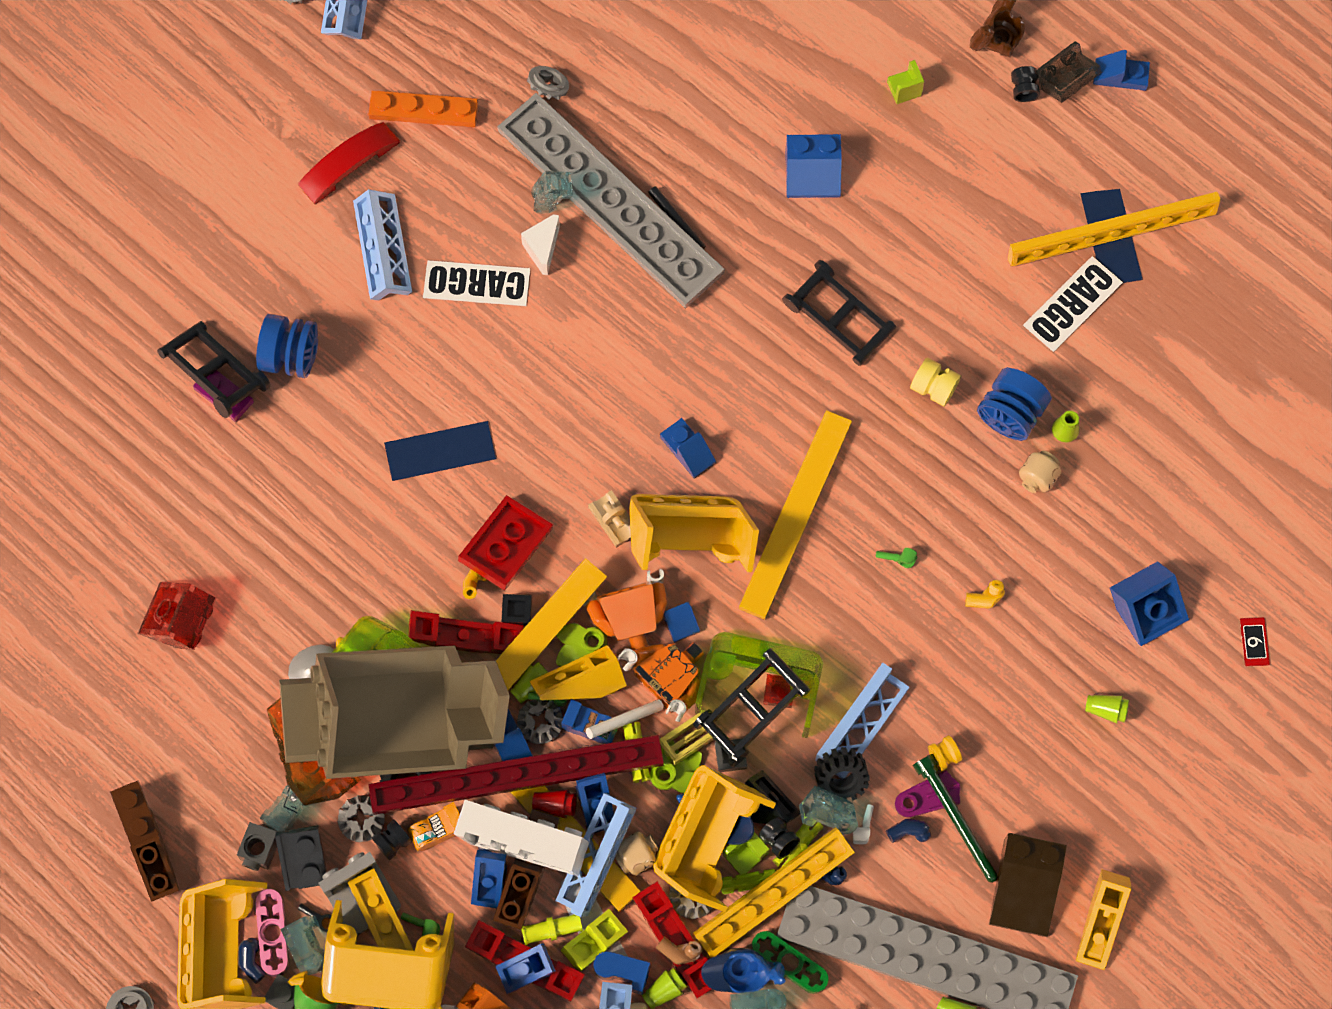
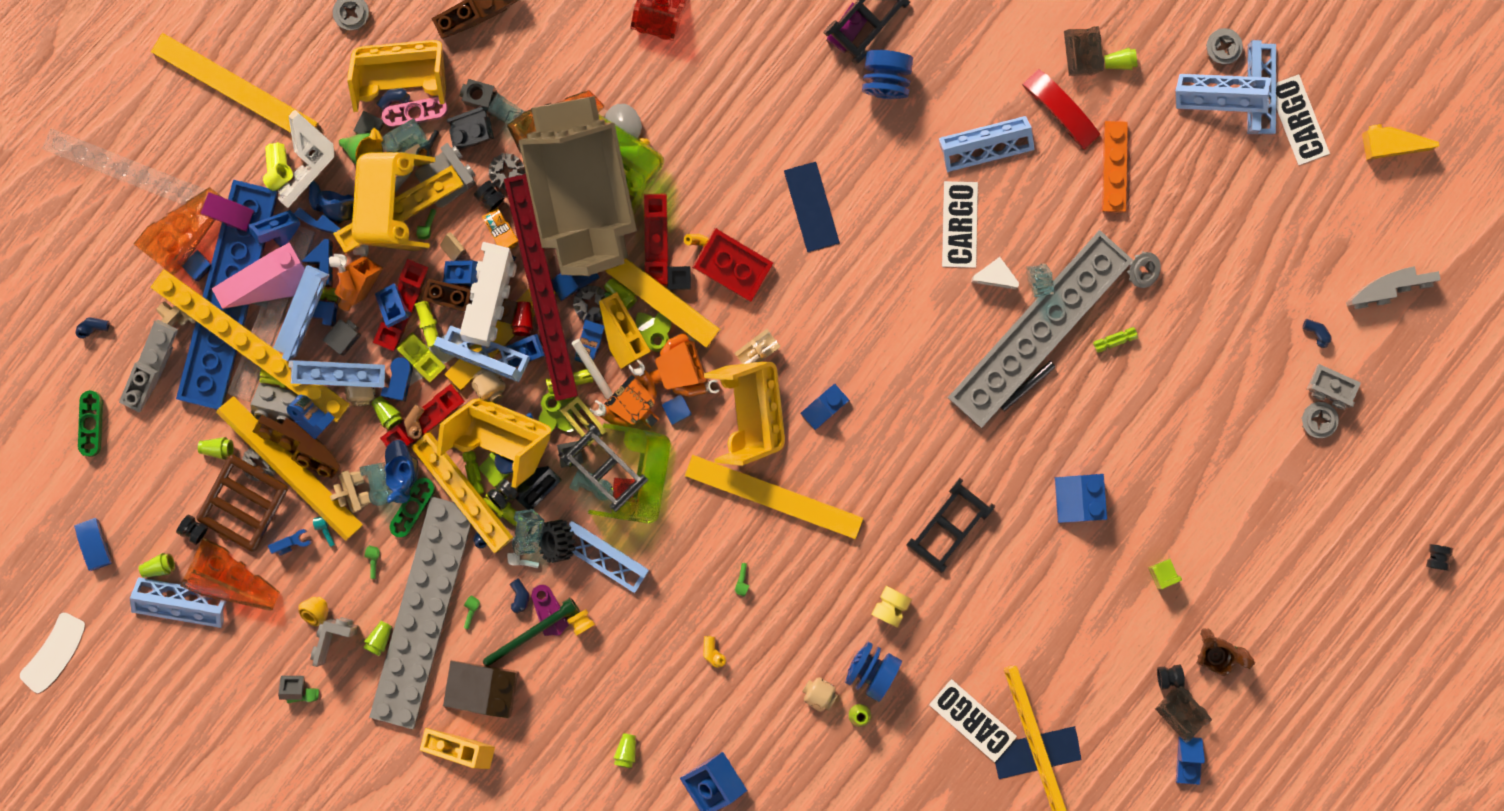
camera: 85 degrees right, 15 degrees up
none -> tan slope [440,232,466,261]
none -> bright green hand [464,595,480,629]
none -> clear light blue leg [569,469,614,500]
none -> clear smoke bracket [1064,26,1104,76]
none -> lime axle [1093,327,1138,353]
none -> lime cone [1104,47,1138,70]

